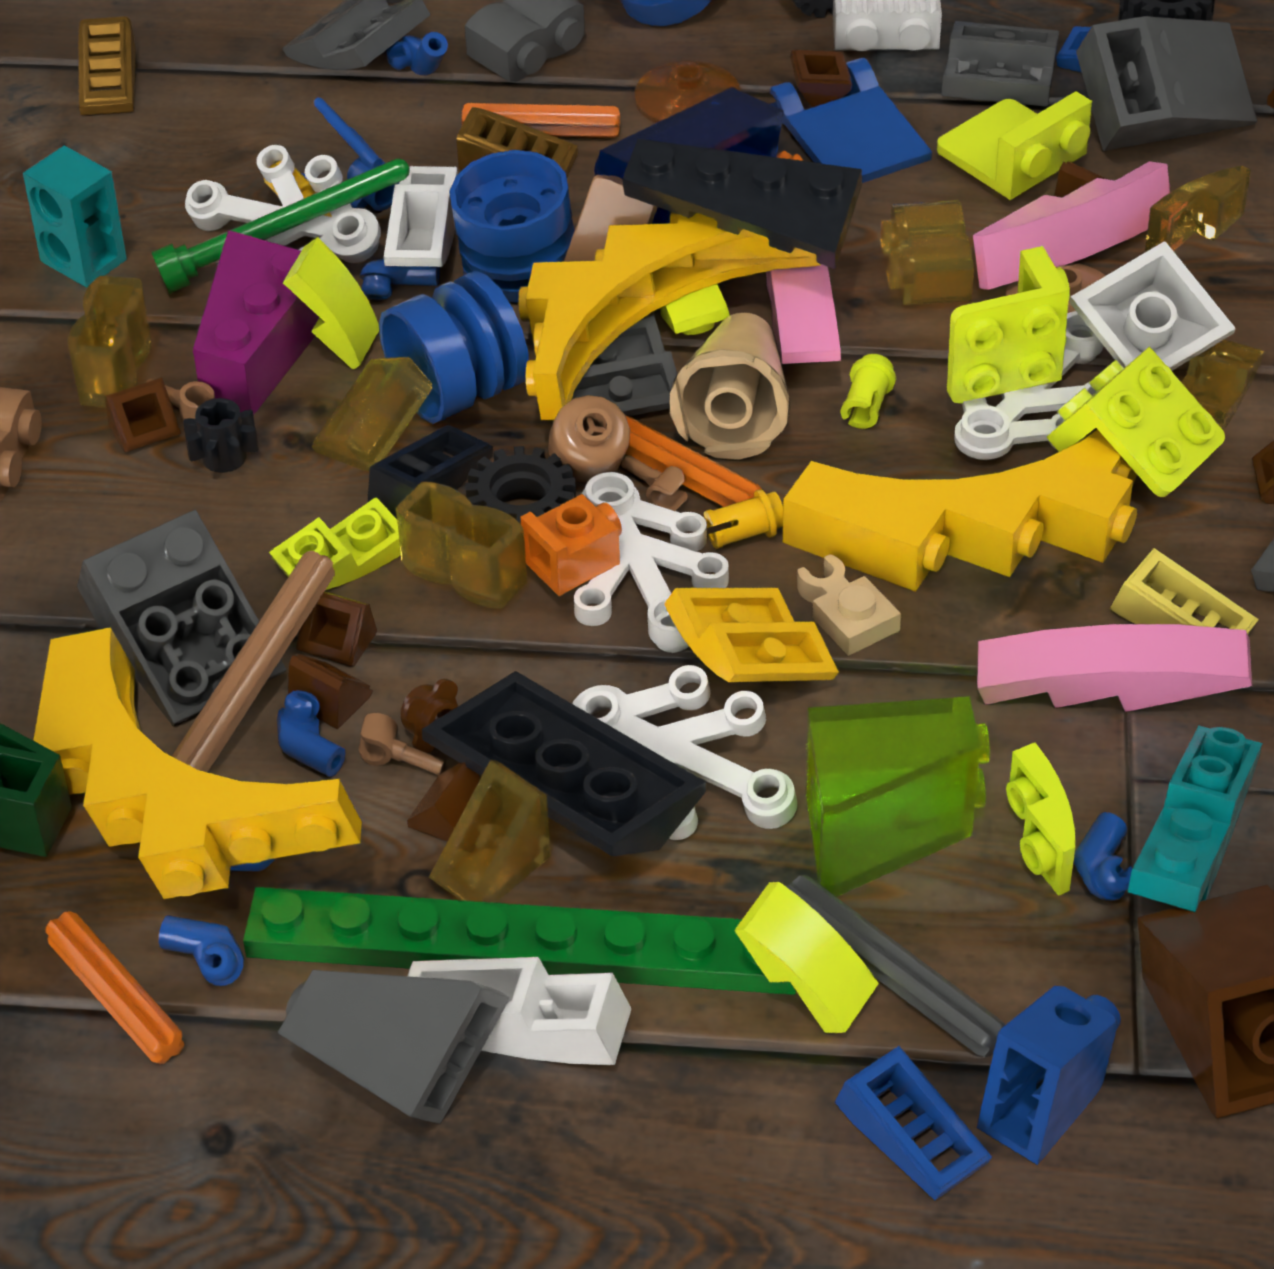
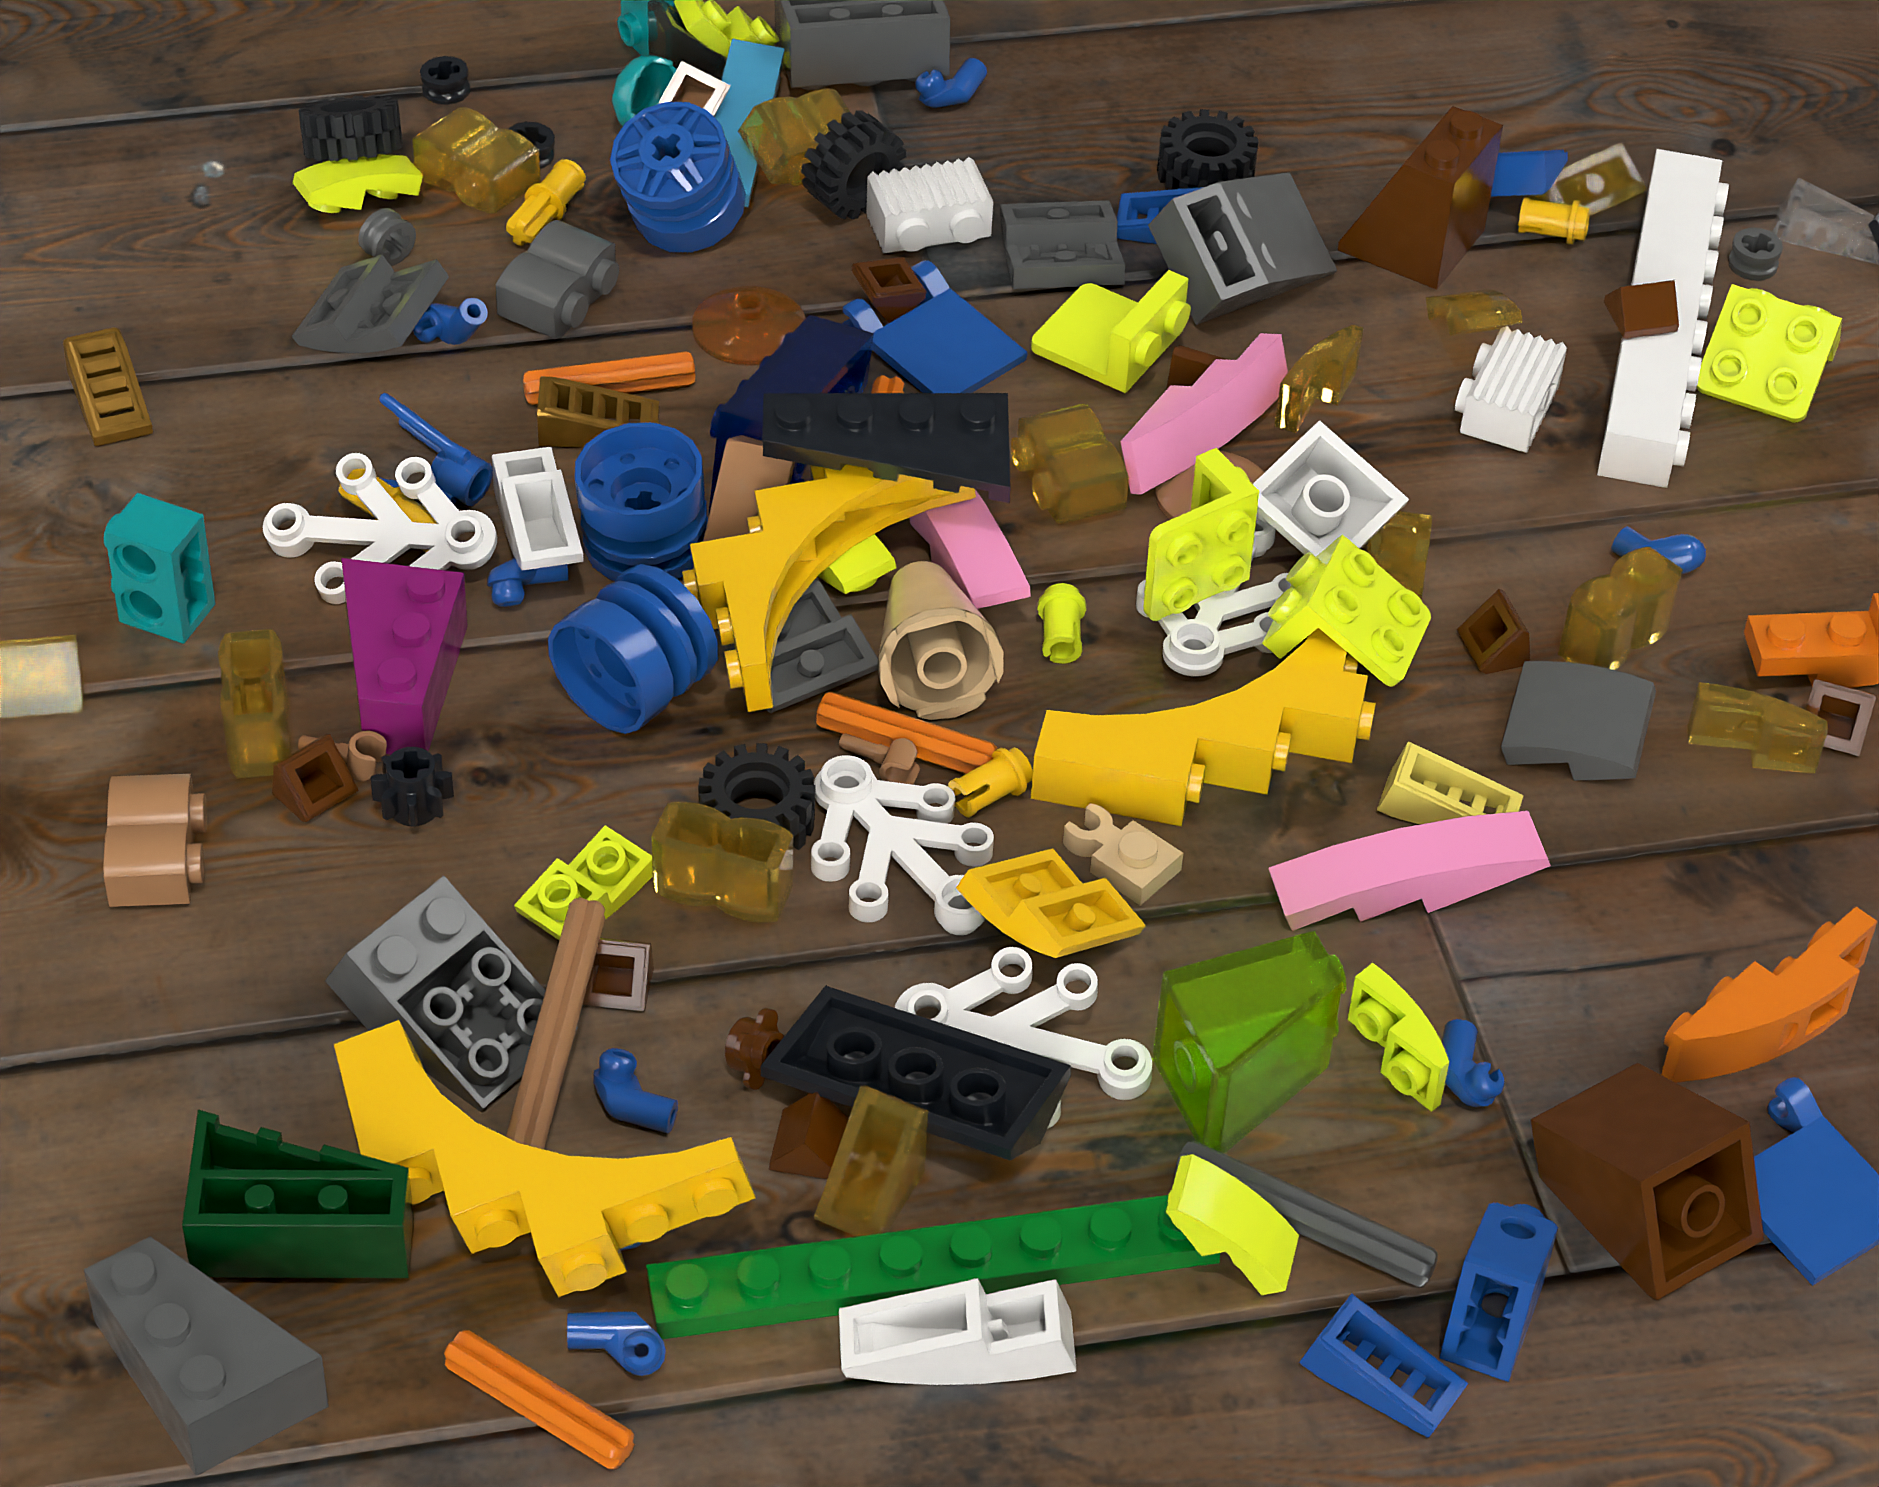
camera: 20 degrees left, 0 degrees up
green piece [151,159,410,294] -> none
dark grey slope [278,970,510,1124] -> none
neon yellow slope [283,237,379,370] -> none
reddish brown slope [288,654,373,730] -> none
clear yellow slope [311,357,432,471] -> none
medium nougat hand [359,713,446,775] -> none
black slope [368,425,493,527] -> none
orange brick [520,494,622,596] -> none
medium nougat head [548,395,630,483] -> none
teal slope [1127,725,1263,912] -> none

